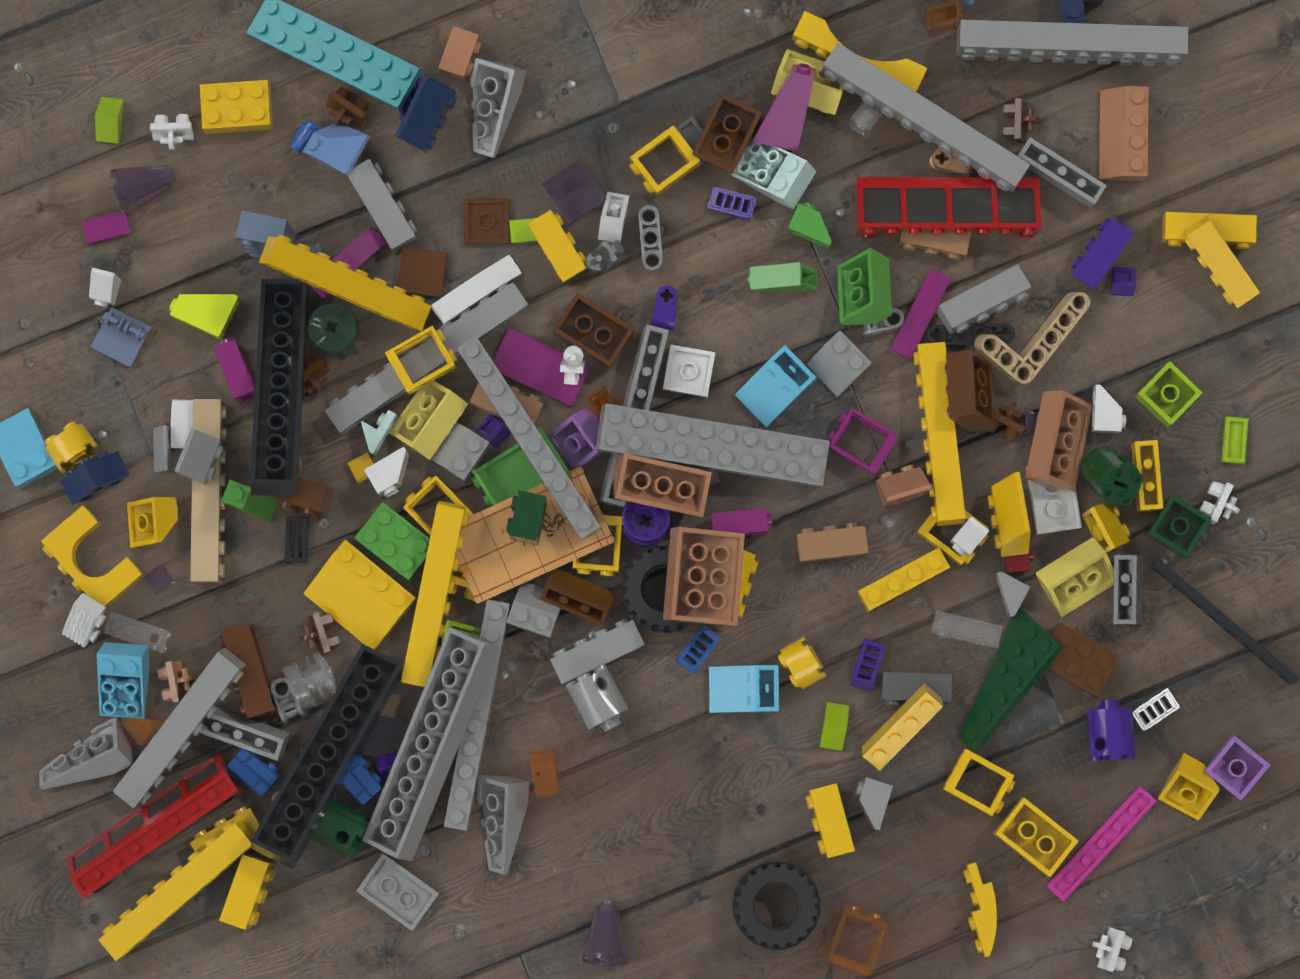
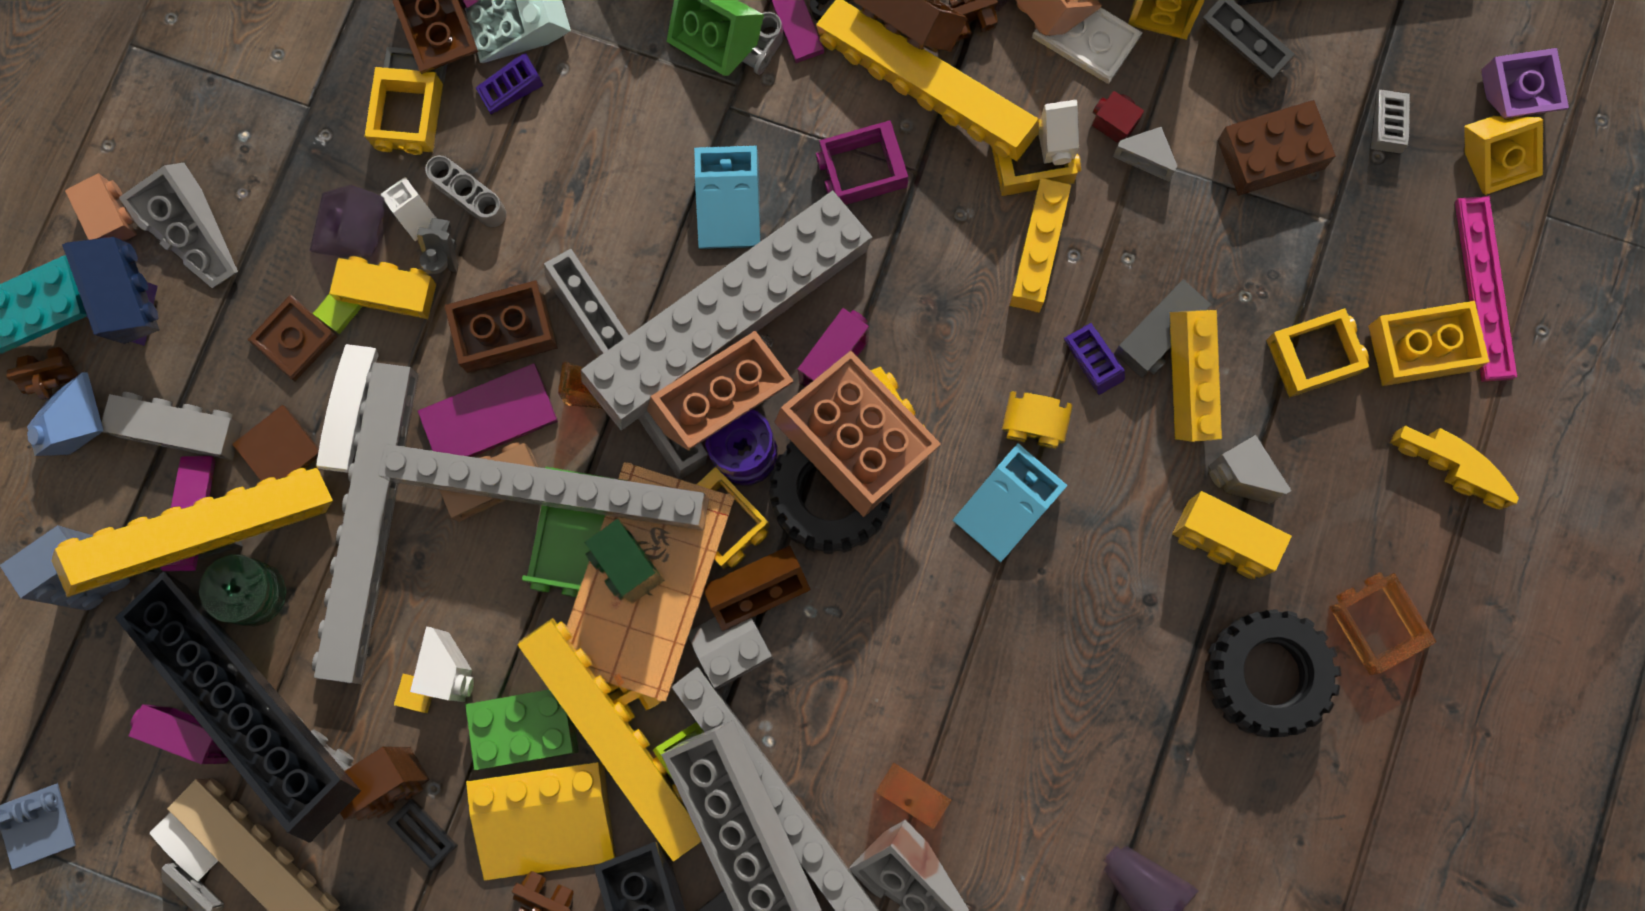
camera: 45 degrees left, 5 degrees down
neon yellow slope [169,294,241,340] -> none
light grey slope [174,428,224,485] -> none
bright green slope [221,480,278,522] -> none
blue cone [290,119,320,153] -> none
reddish brown hips [303,355,330,396] -> none
light aqua slope [361,410,398,456] -> none
yellow window [385,325,457,395] -> none
light yellow slope [389,381,468,460] -> none
yellow window [403,476,474,536] -> none
light grey slope [430,422,491,483] -> none
dark purple slope [476,414,511,448] -> none
medium lavender slope [547,406,603,471] -> none
light grey brick [550,618,645,685] -> none
white hips [560,345,585,385] -> none
light grey cylinder [565,664,629,732] -> none
dark purple piece [651,285,677,331] -> none
white plate [663,345,715,398] -> none
blue slope [676,624,721,674] -> none
bright green slope [747,262,818,292] -> none
bright green slope [787,203,832,249] -> none
medium nougat brick [796,522,869,563] -> none
light grey slope [806,331,871,398] -> none
lime slope [819,702,849,751] -> none
nougat slope [875,465,932,508] -> none
clear plate [930,610,1003,649] -> none
dark green wing [959,607,1064,754] -> none
yellow slope [987,472,1031,557] -> none
light yellow slope [1035,537,1114,618] -> none
dark purple cylinder [1087,699,1136,761] -> none
white hips [1092,927,1133,972] -> none

